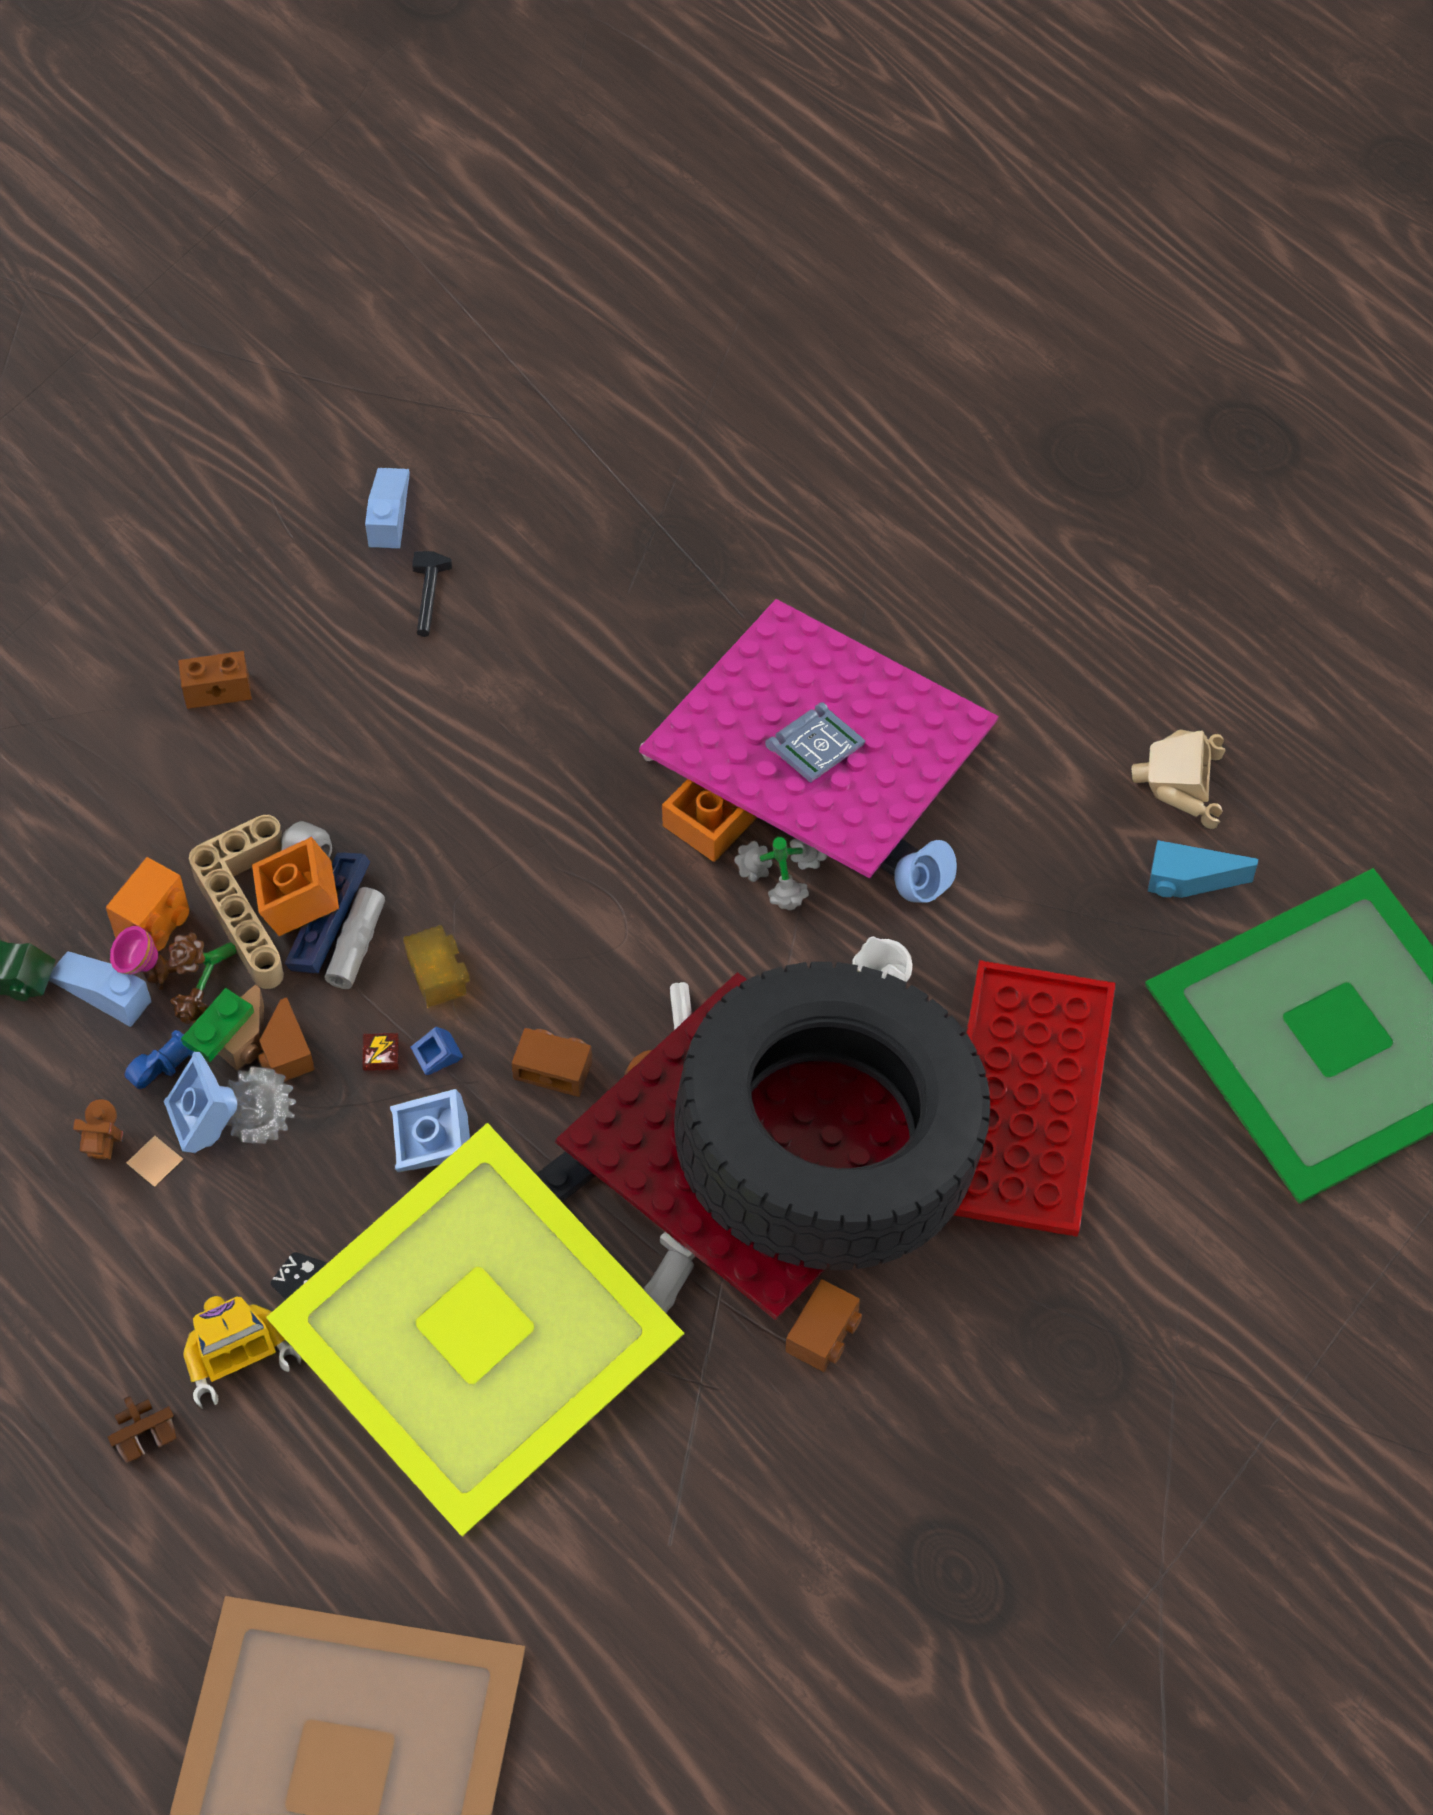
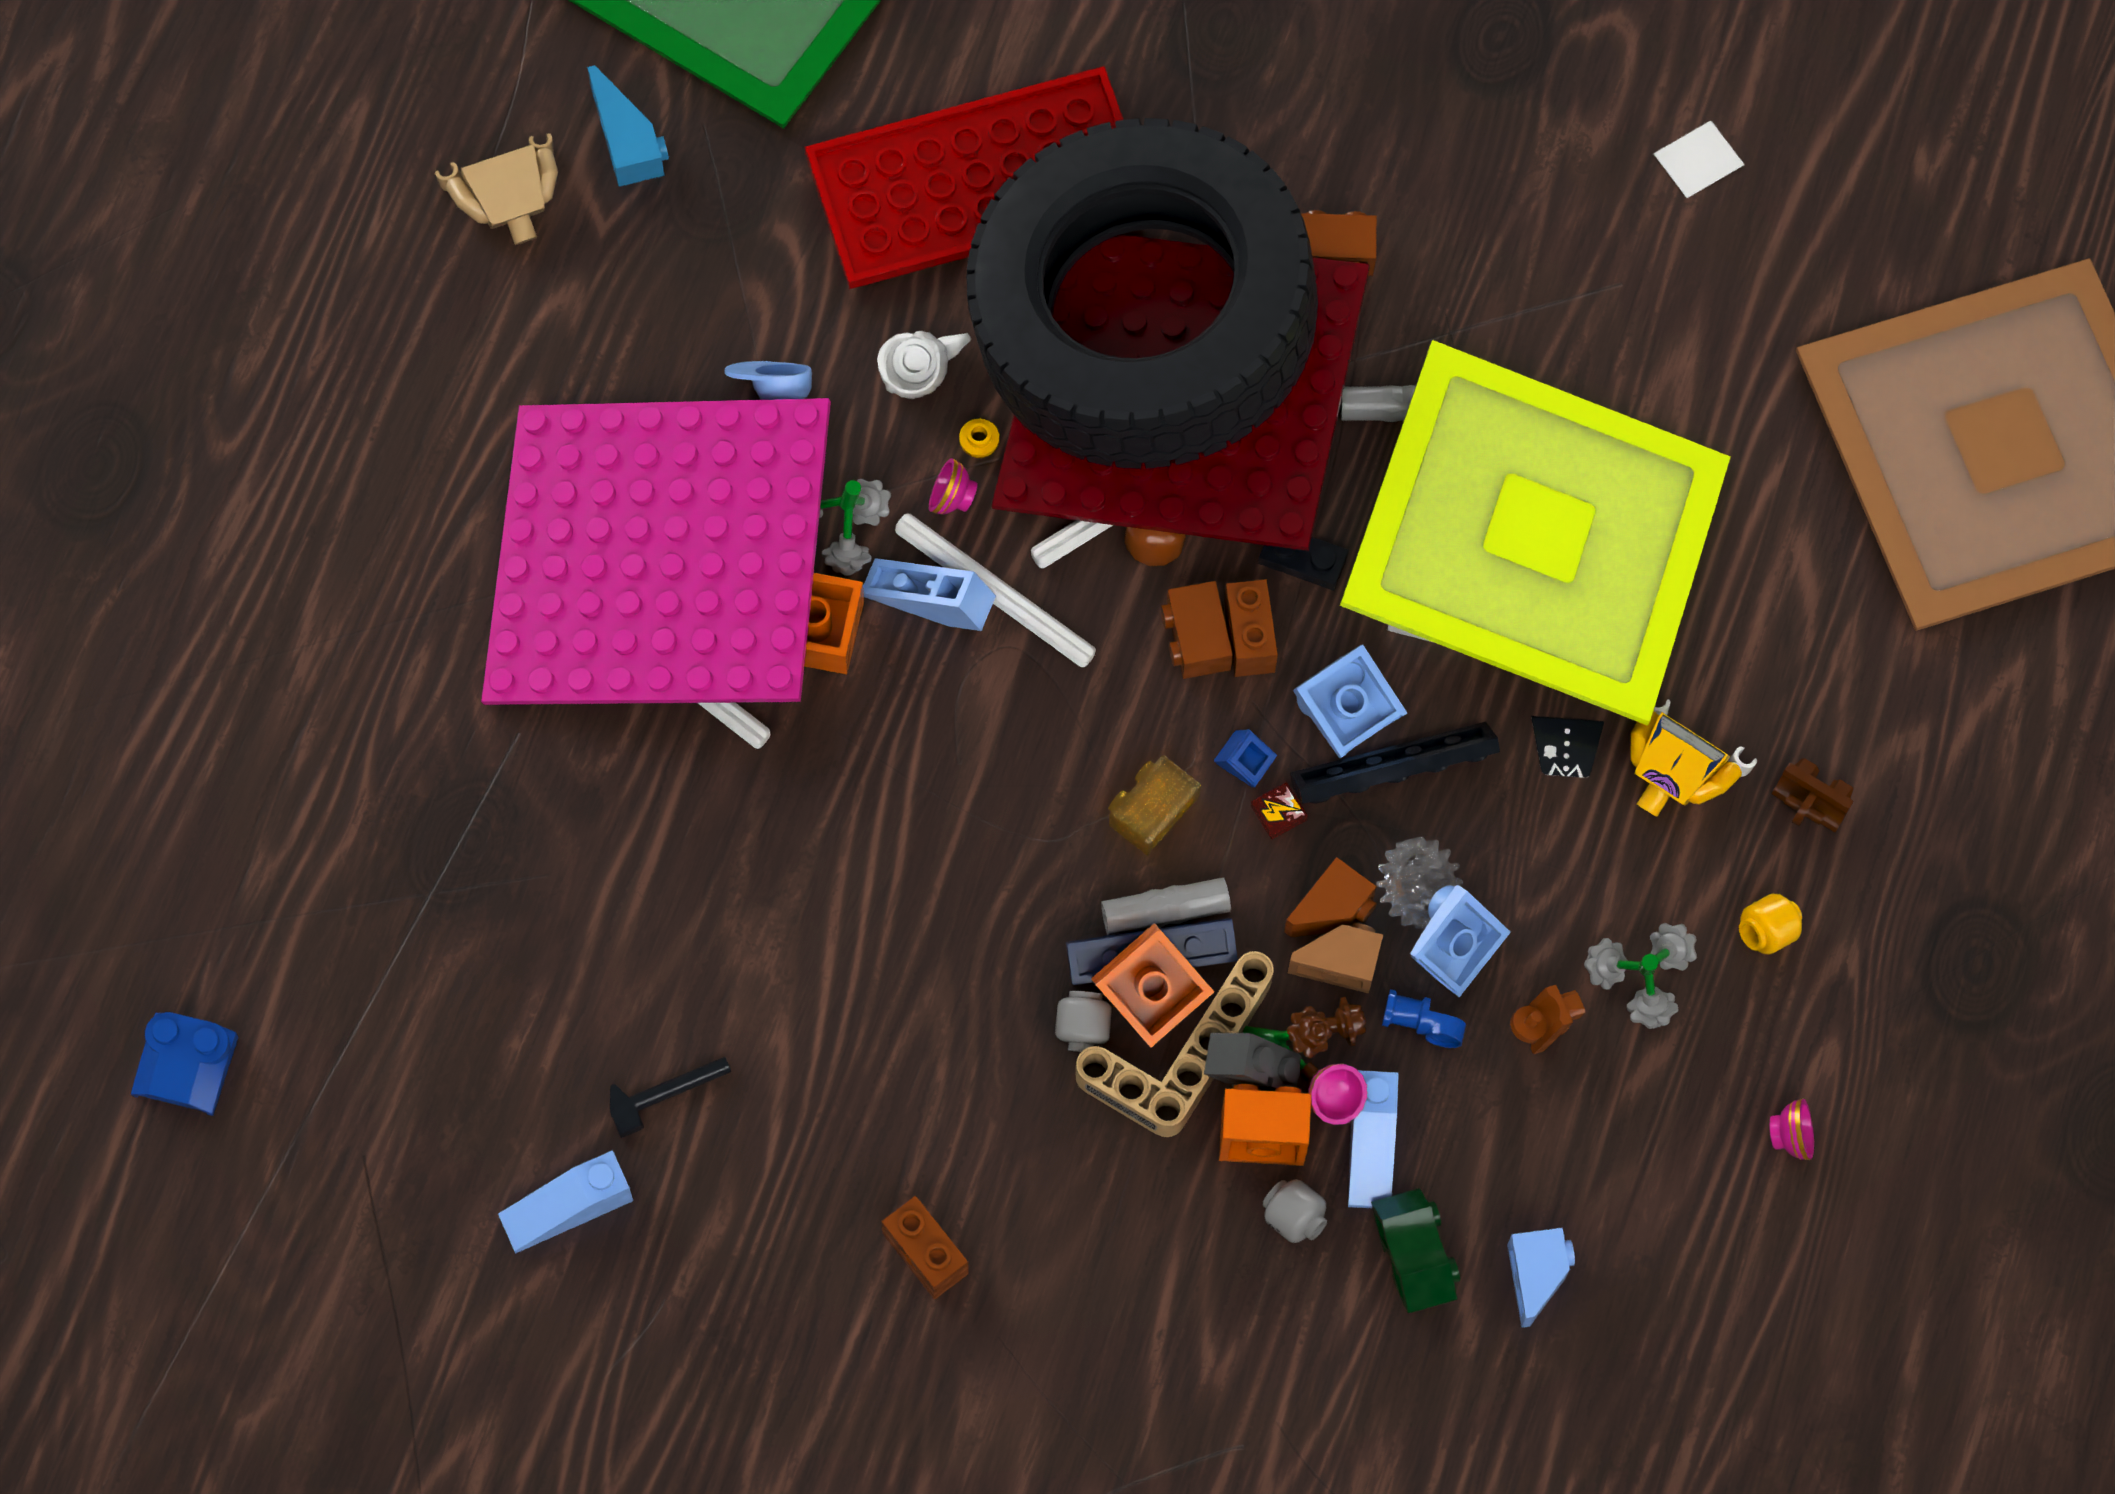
camera: 120 degrees left, 10 degrees up
light nougat sticker [126,1136,183,1187] -> none
green plate [181,988,254,1062] -> none
sand blue piece [765,702,865,783] -> none
none -> blue slope [131,1012,239,1116]
none -> light blue slope [863,558,996,631]
none -> white axle [895,513,1096,667]
none -> dark pink piece [929,458,977,514]
none -> dark grey piece [1204,1033,1301,1092]
none -> dark orange brick [1224,579,1278,677]
none -> light grey head [1263,1179,1327,1243]
none -> black plate [1290,721,1500,804]
none -> light grey plant [1584,923,1697,1029]
none -> white sticker [1654,121,1744,198]
none -> yellow head [1739,893,1802,955]

